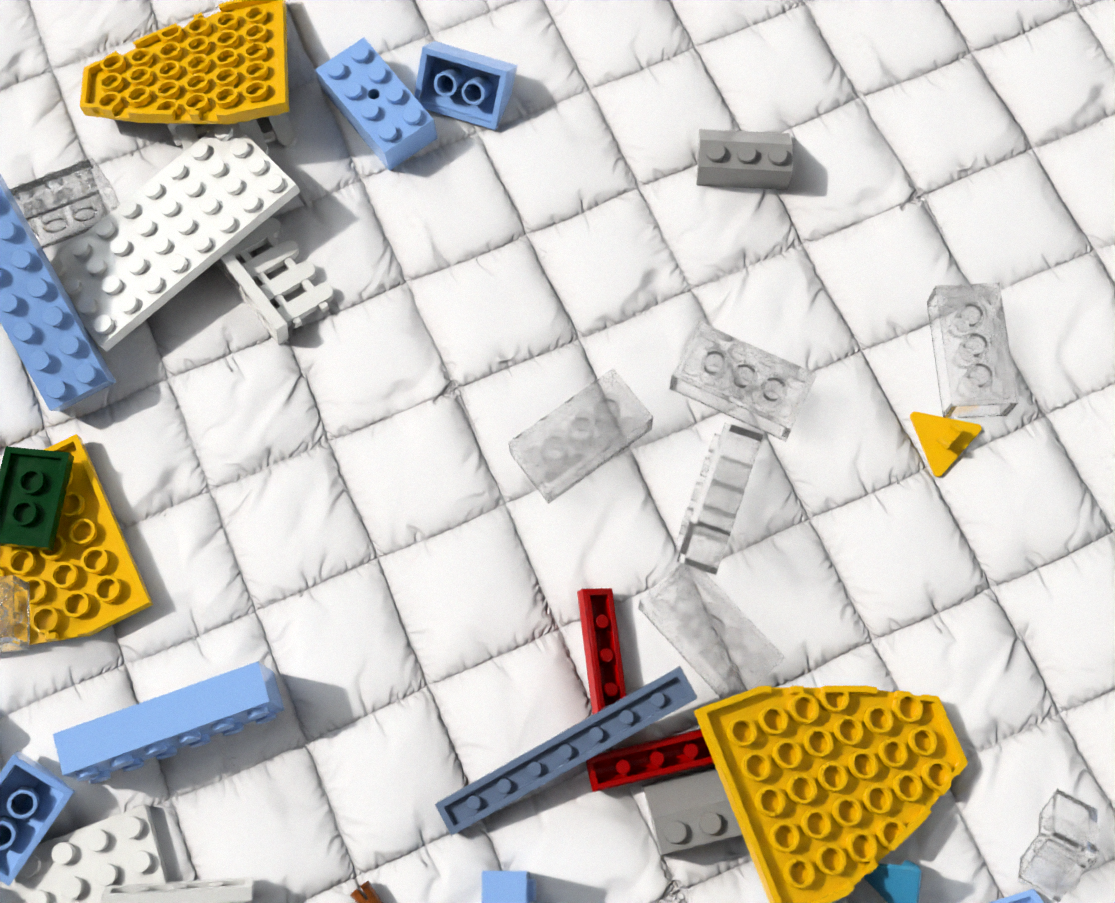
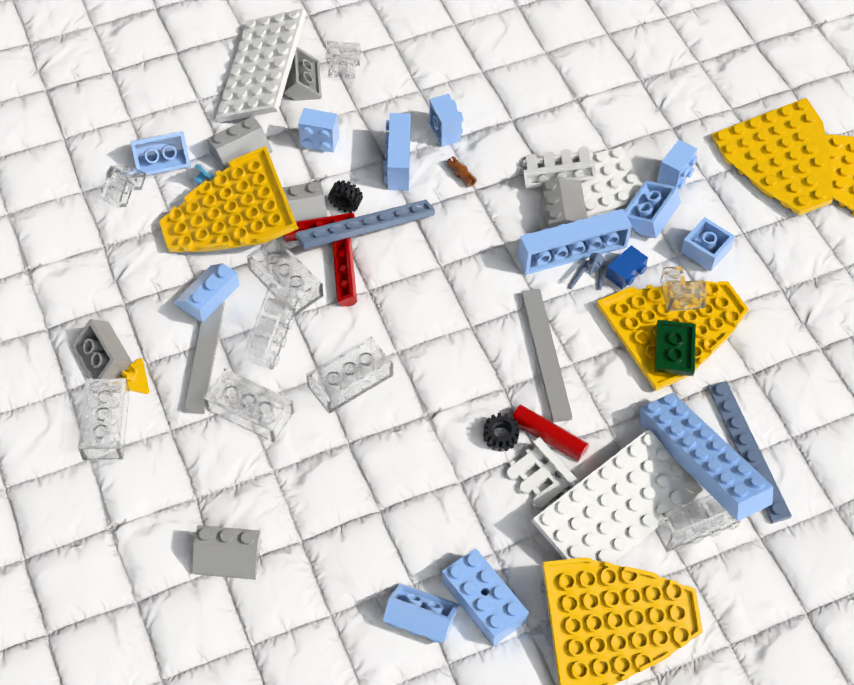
camera: 175 degrees right, 15 degrees down
none -> light grey slope [71,319,132,388]
none -> light blue slope [174,263,240,323]
none -> light grey tile [184,301,225,414]
none -> black tyre [328,180,363,213]
none -> black tyre [483,413,520,452]
none -> red brick [513,404,589,462]
none -> light grey tile [521,289,573,423]
none -> light grey slope [542,177,588,228]
none -> sand blue plant [569,253,605,290]
none -> blue brick [605,245,648,289]

